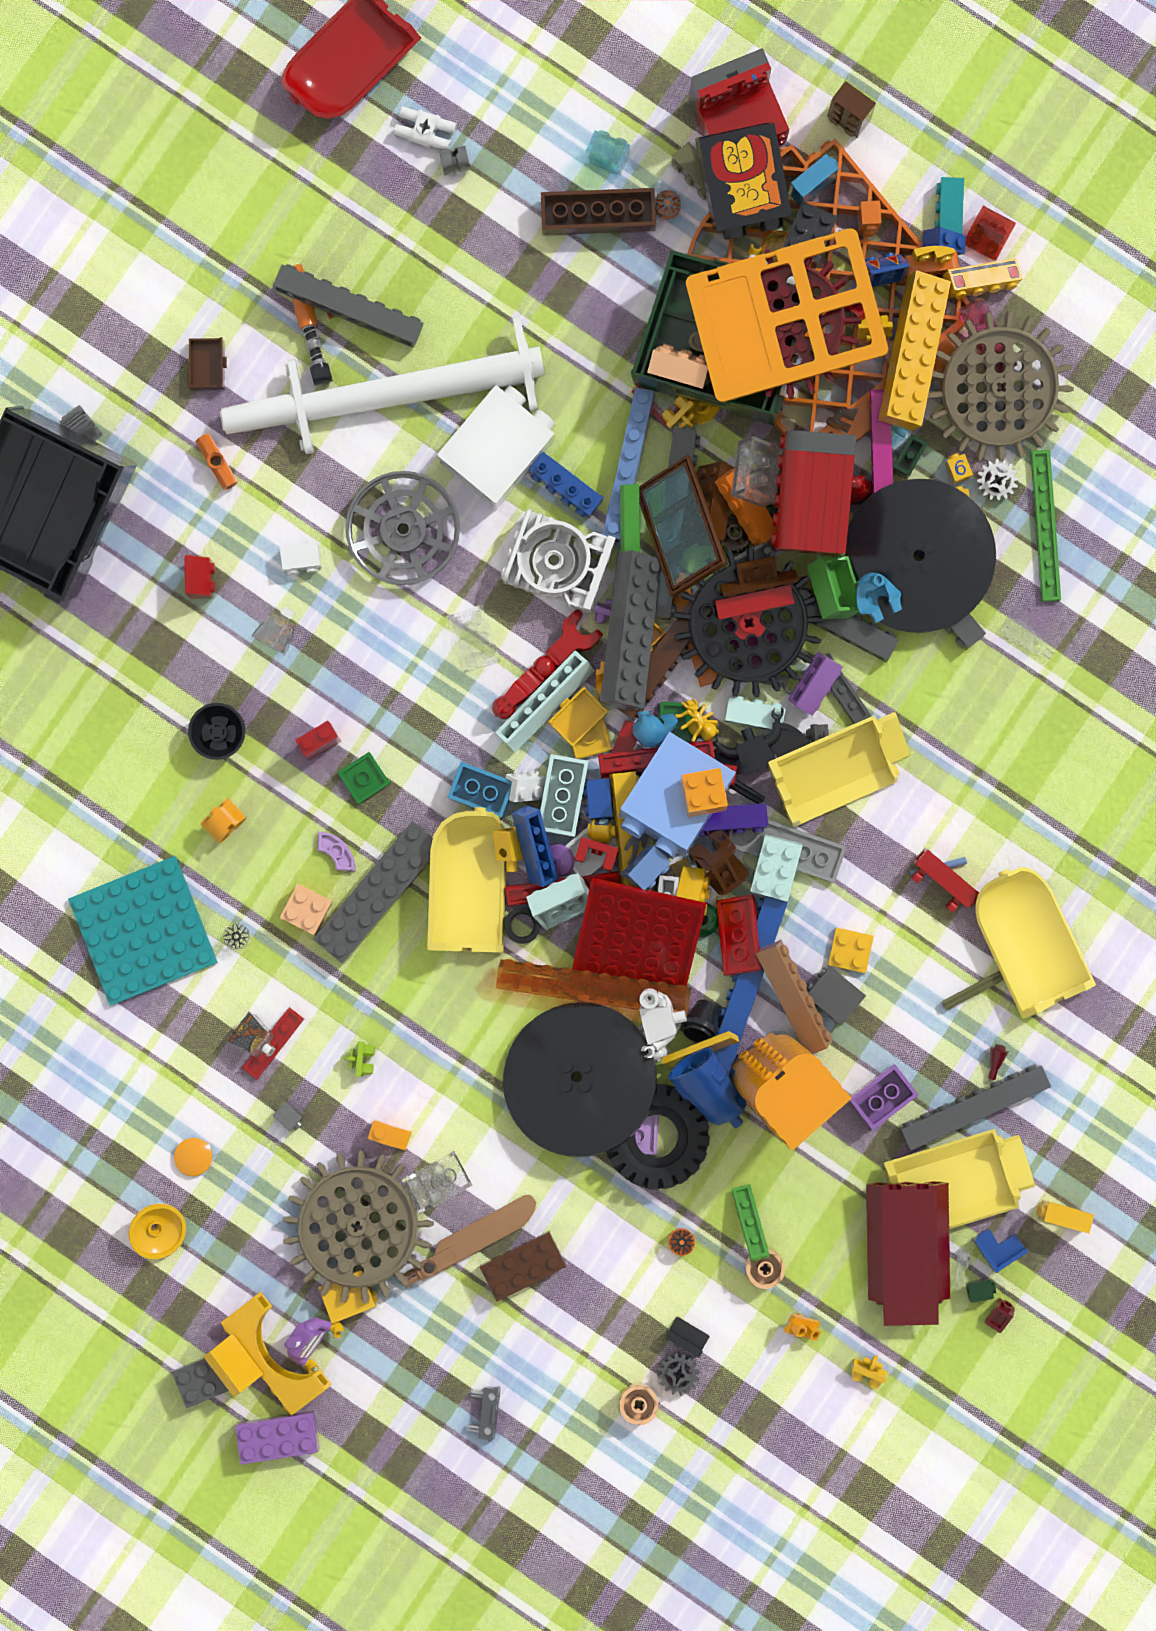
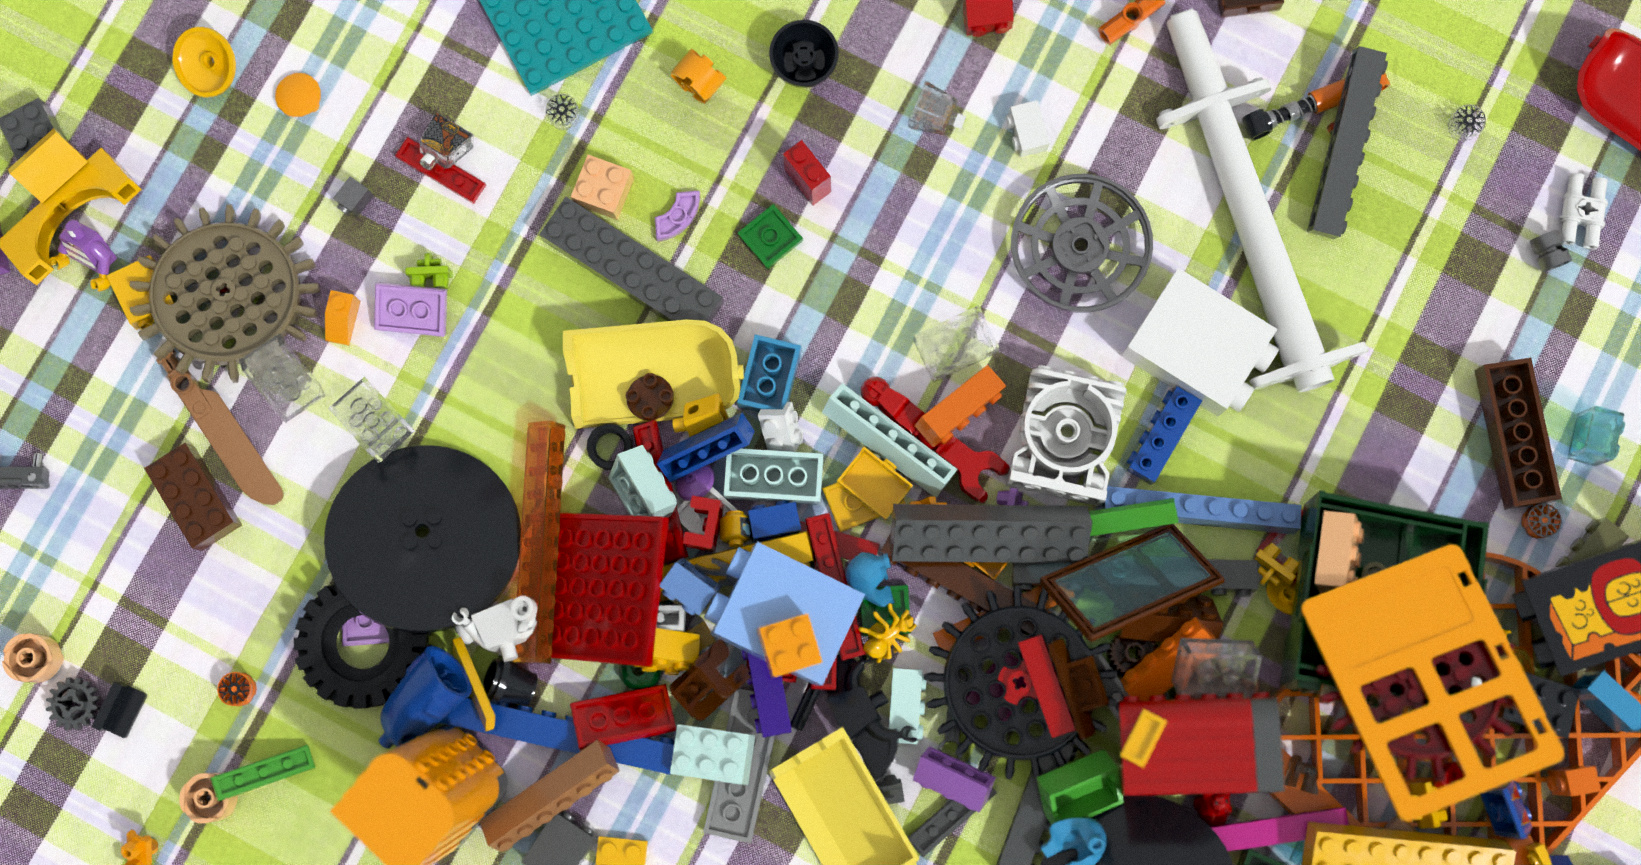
camera: 90 degrees right, 5 degrees down
none -> clear brick [328,376,415,463]
none -> lavender tile [374,282,447,337]
none -> reddish brown dish [625,373,674,420]
none -> orange brick [915,365,1006,448]
none -> yellow tile [1120,709,1167,768]
none -> clear wheel [1447,104,1486,141]

